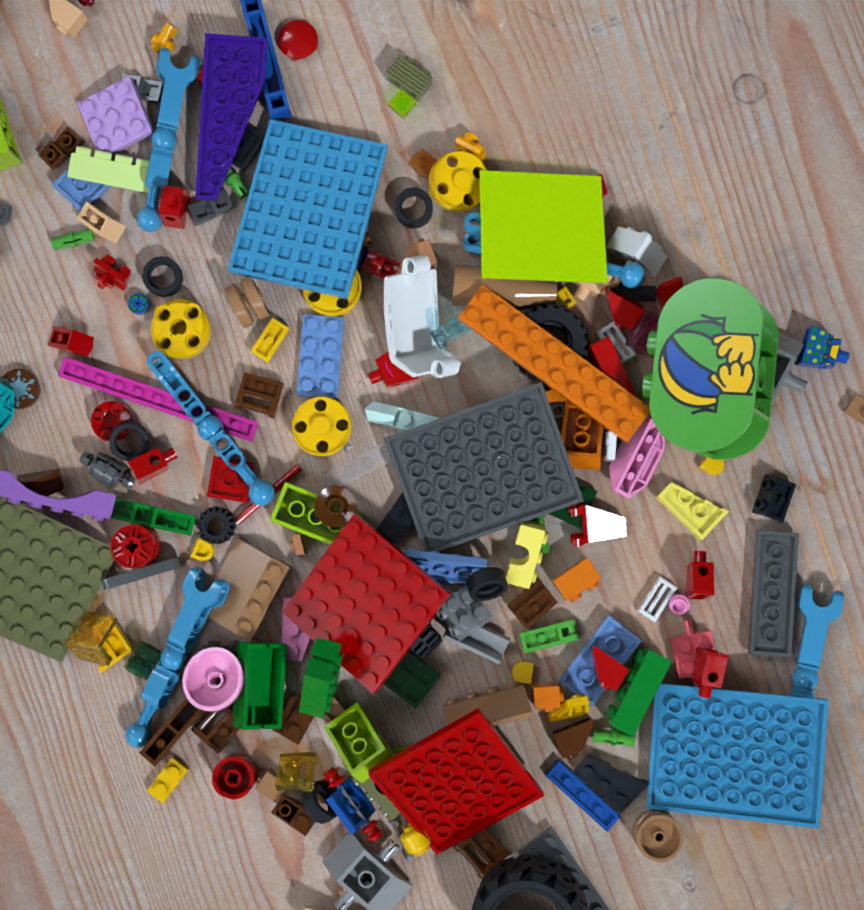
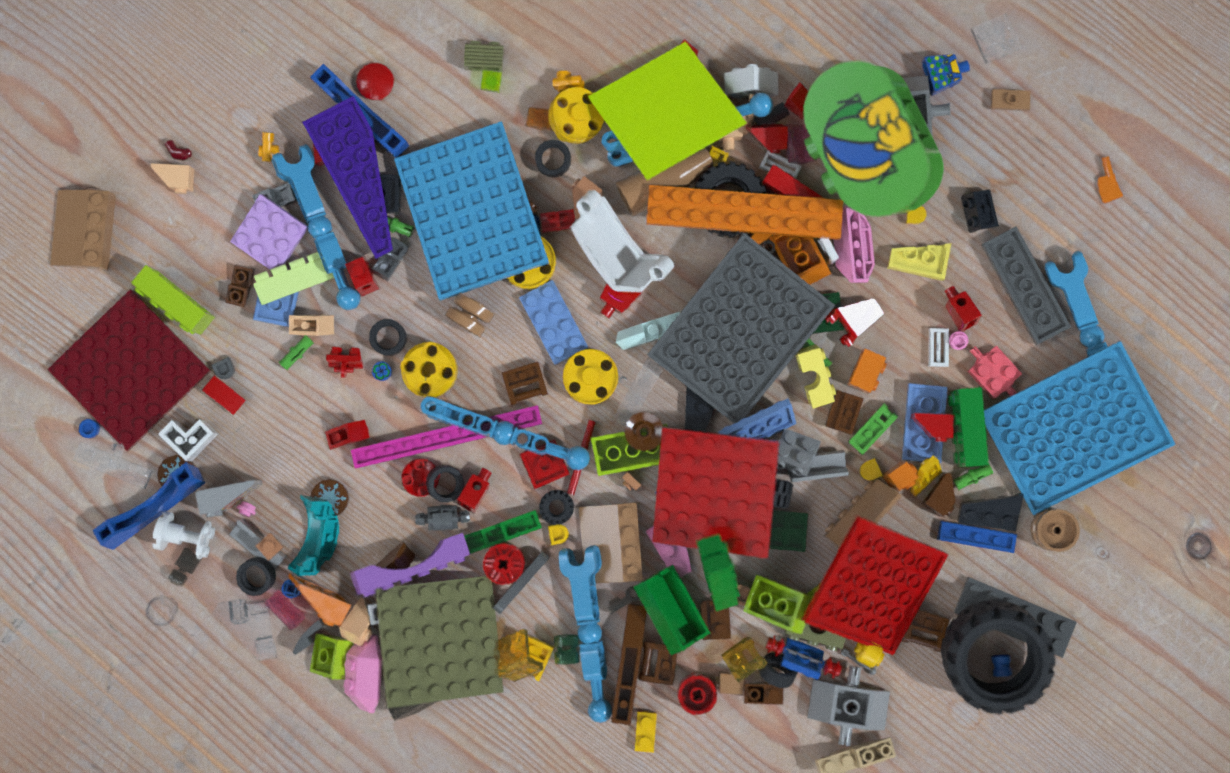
camera: 35 degrees left, 0 degrees up
bright pink dish [182,647,244,712] -> none
yellow plate [250,317,290,363] -> none
clear light blue bracket [430,313,472,349] -> none
black tyre [466,567,508,601] -> none
red torso [692,647,729,698] -> none

